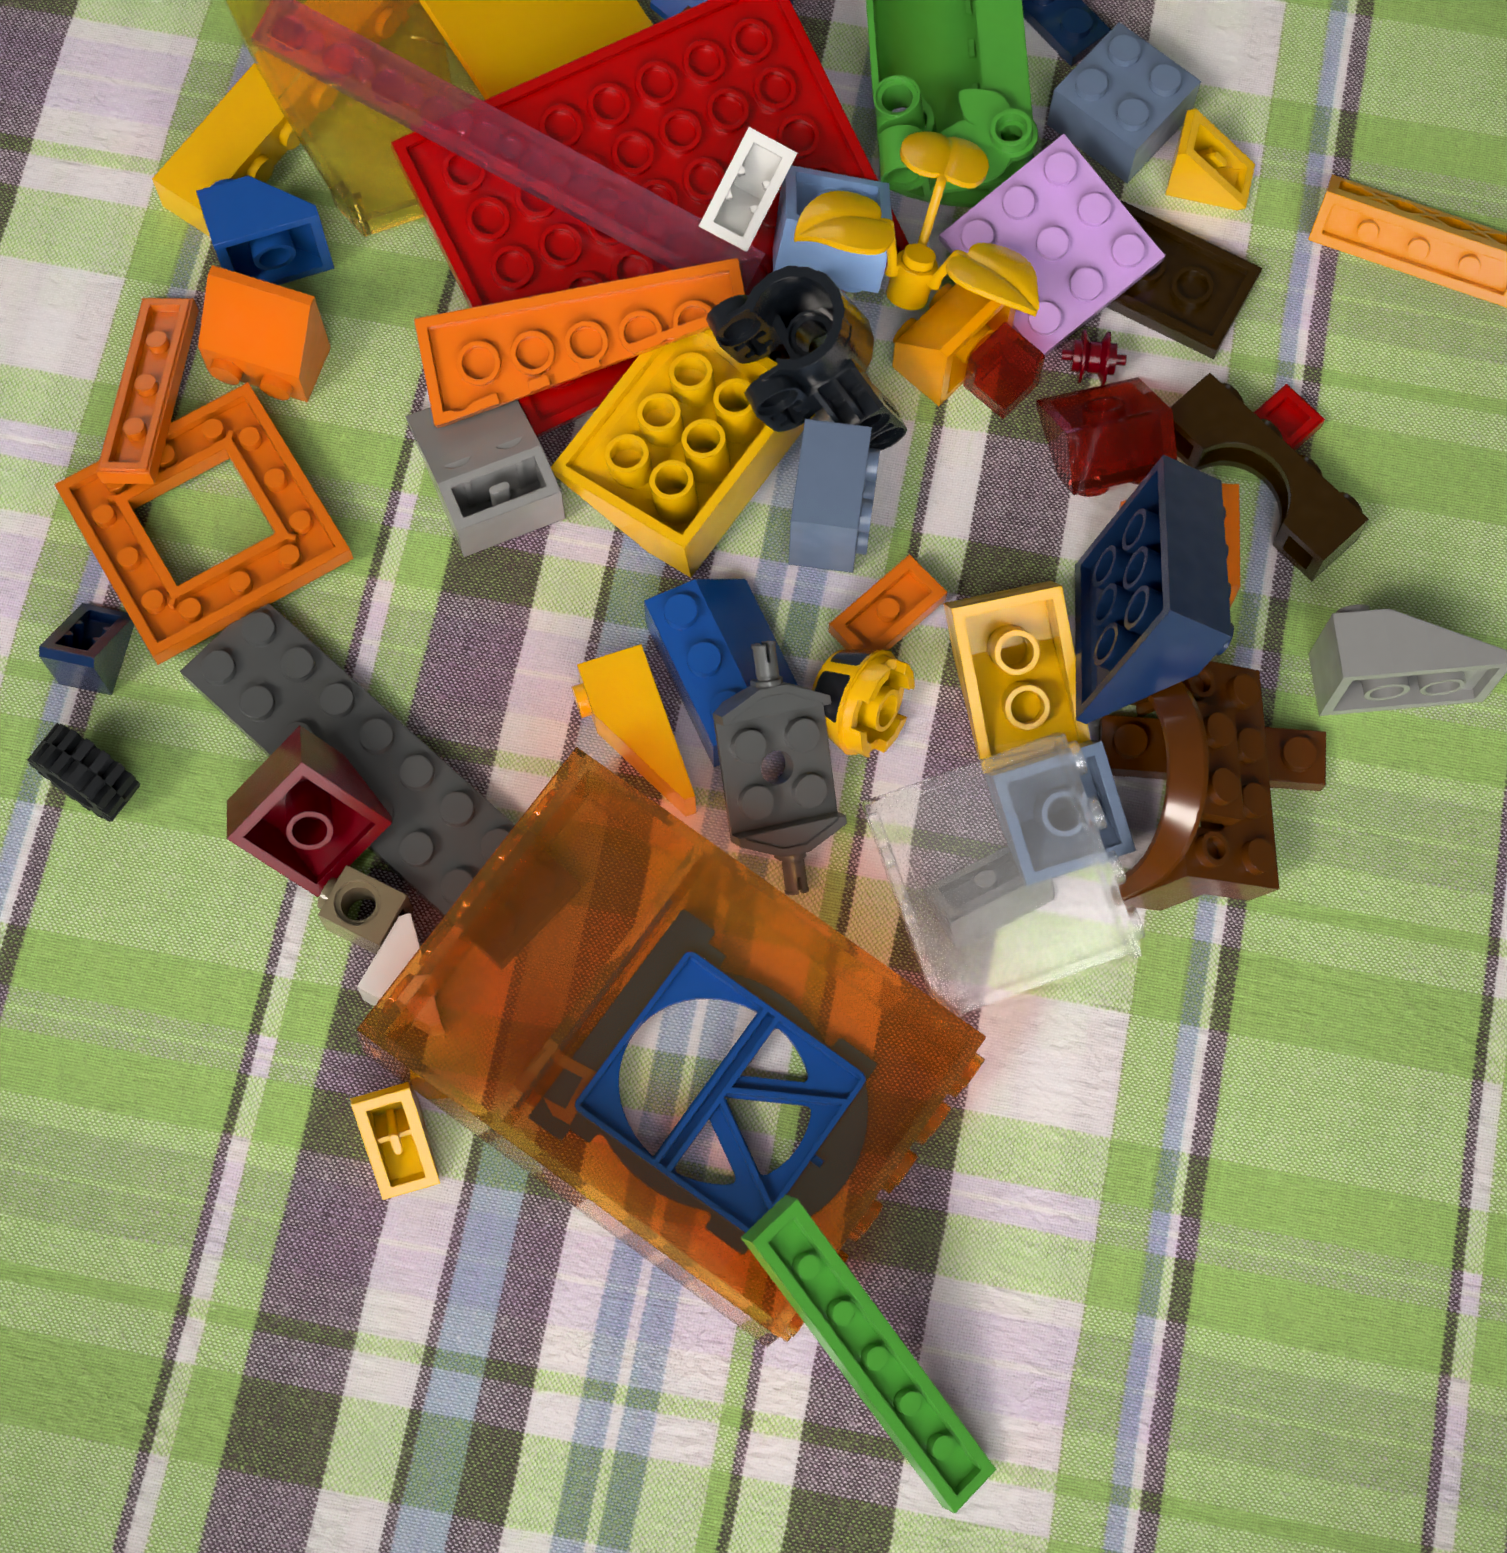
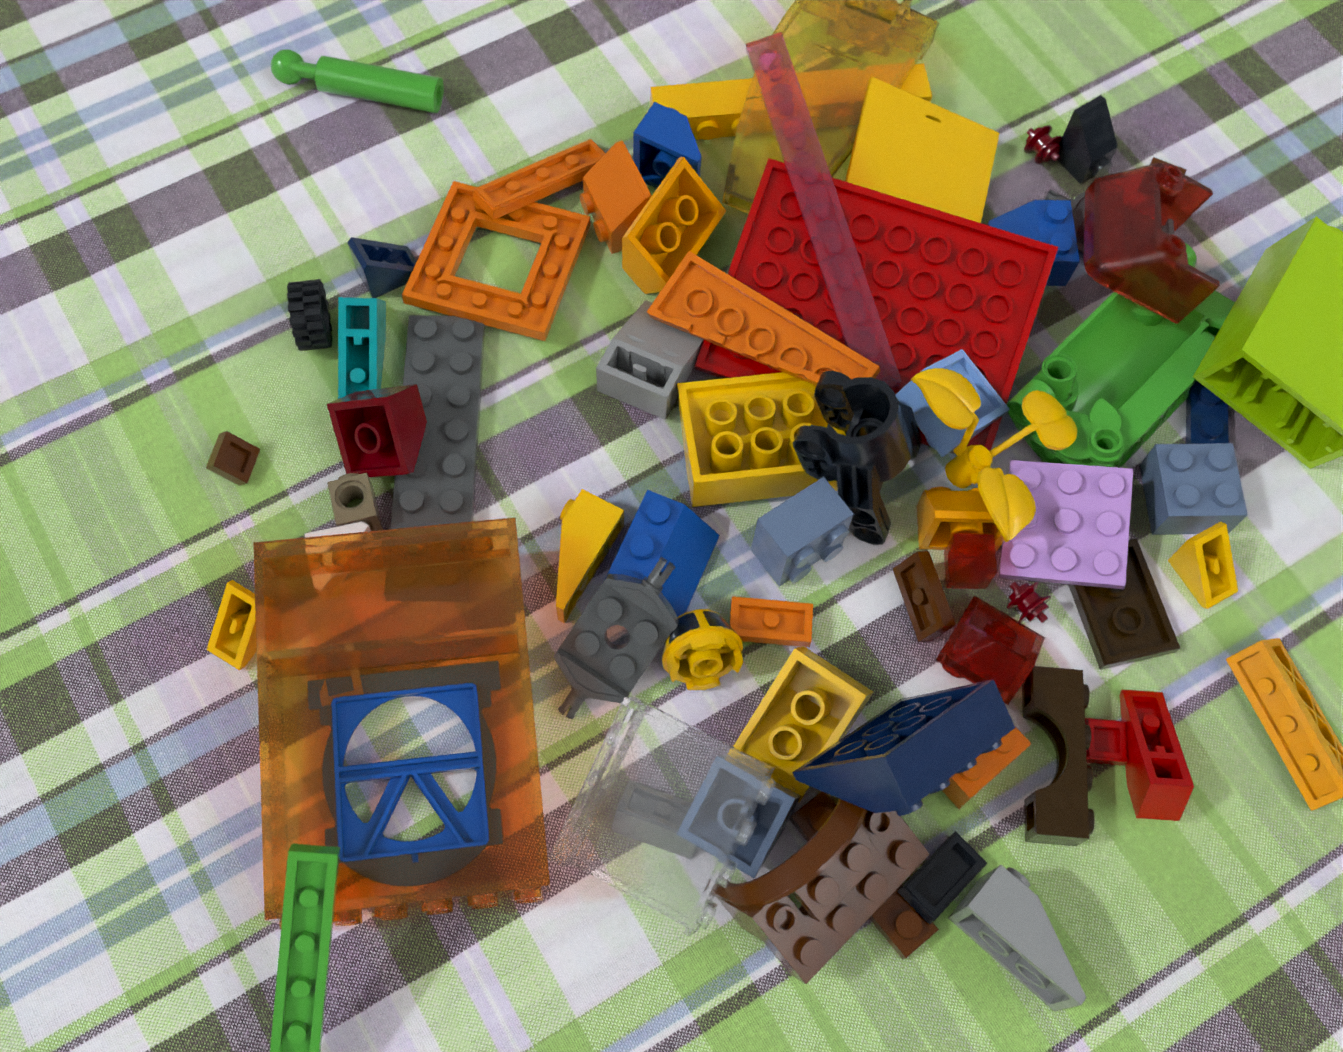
camera: 45 degrees right, 5 degrees down
white slope [699,127,797,252] -> none
none -> reddish brown plate [206,431,260,486]
none -> teal slope [338,297,386,399]
none -> light orange slope [622,157,726,294]
none -> reddish brown plate [893,551,956,642]
none -> black tile [897,831,987,925]
none -> red slope [1119,689,1194,821]

